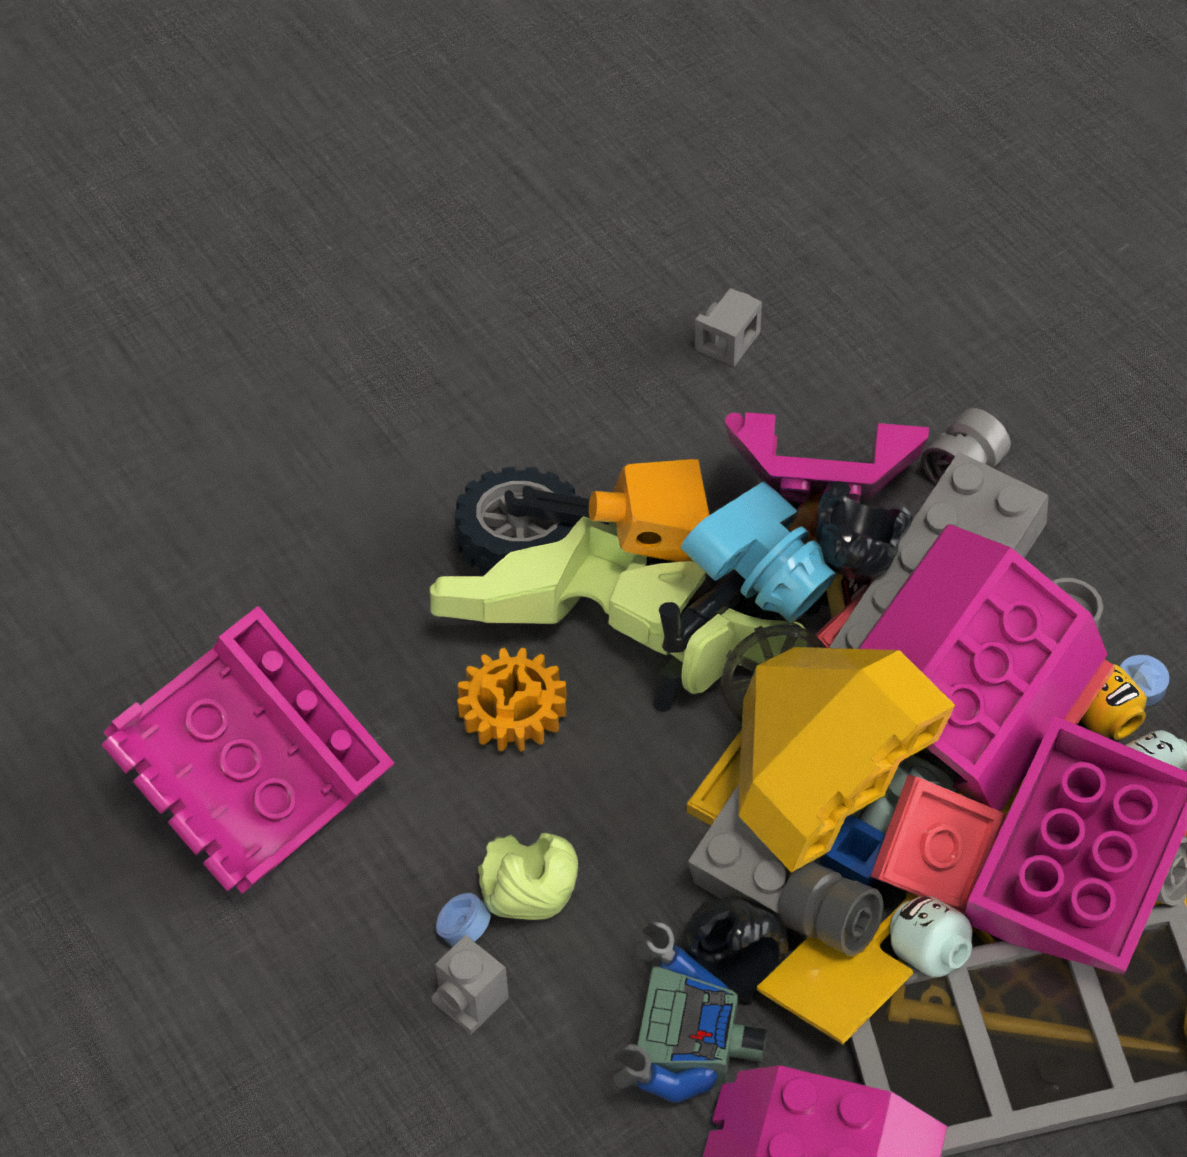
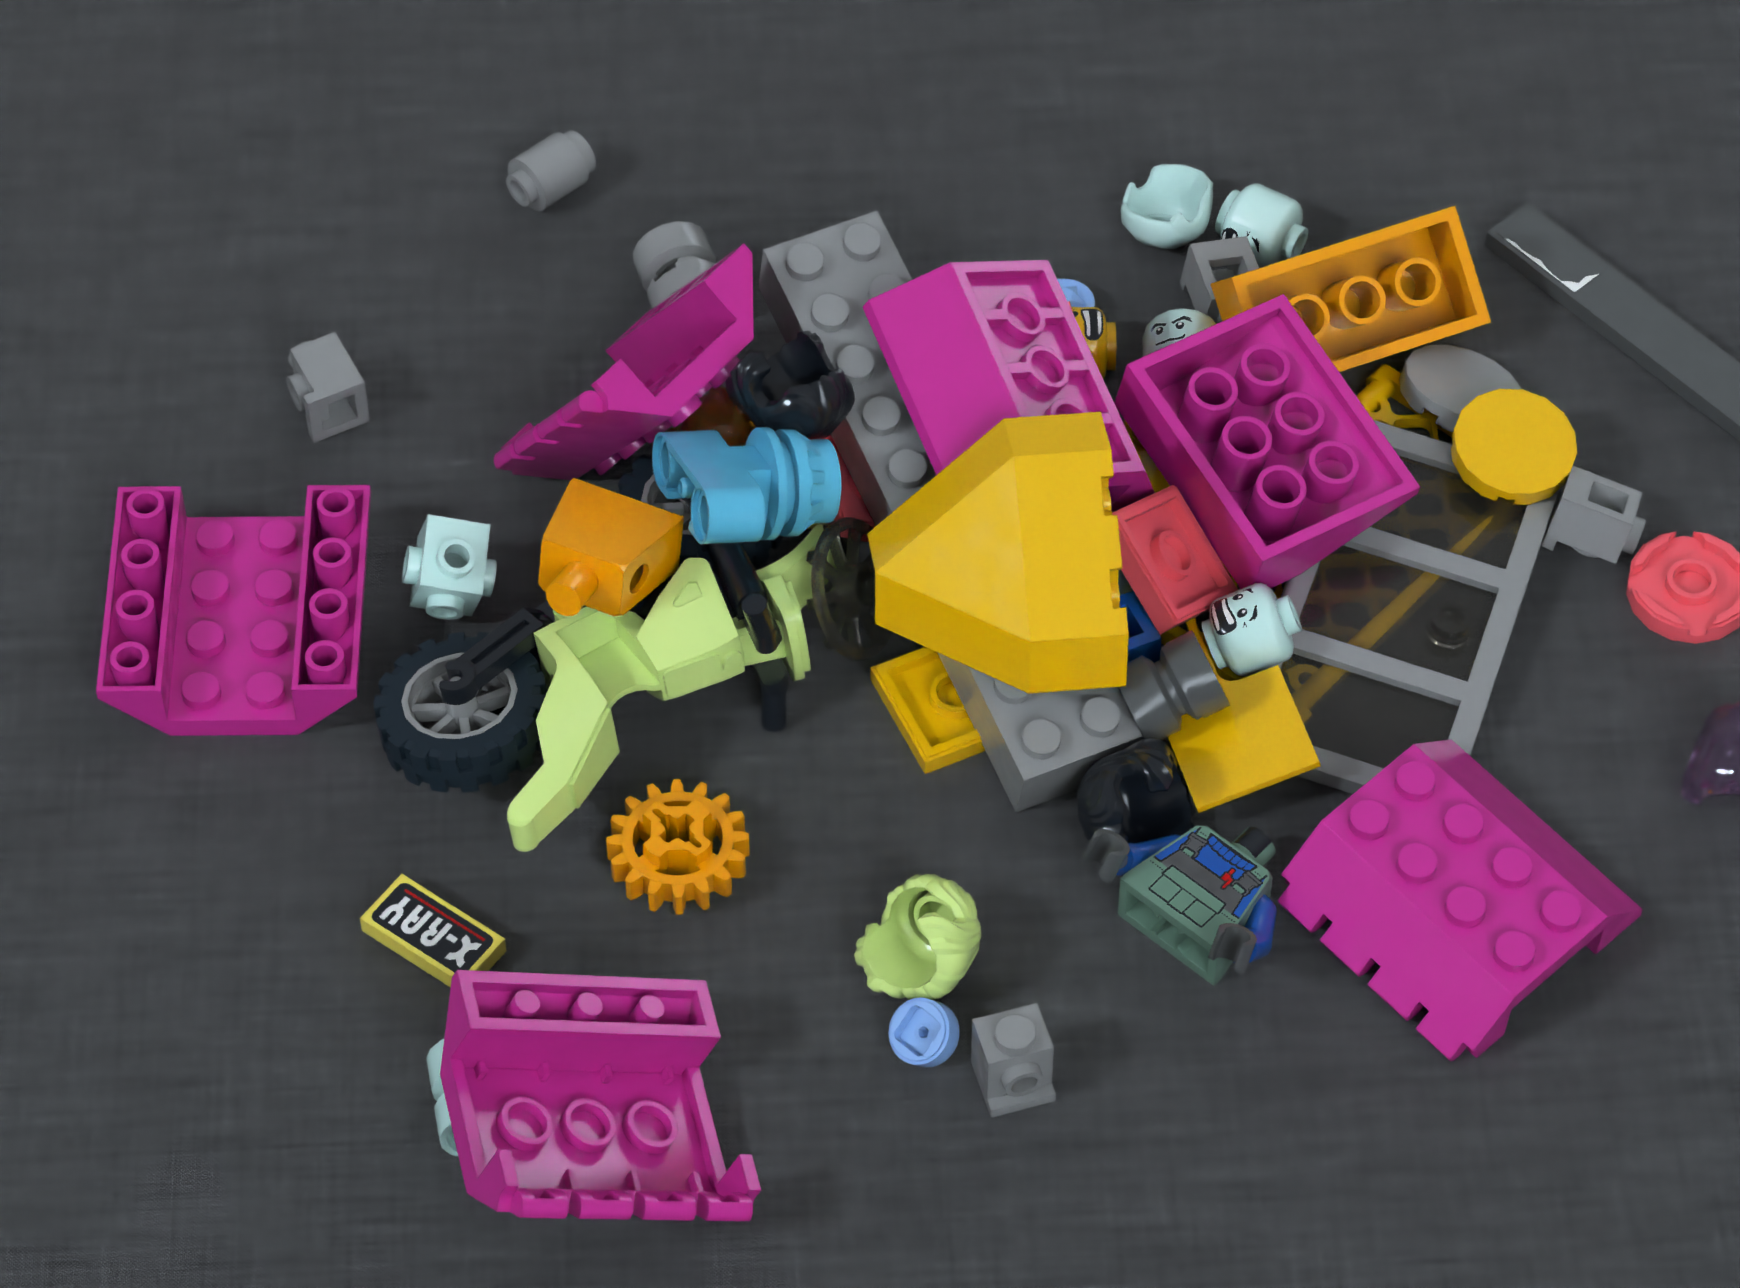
camera: 60 degrees left, 0 degrees up
none -> dark pink slope [96,485,371,736]
none -> tile [360,874,507,988]
none -> light aqua brick [402,514,497,620]
none -> light grey brick [506,130,596,211]

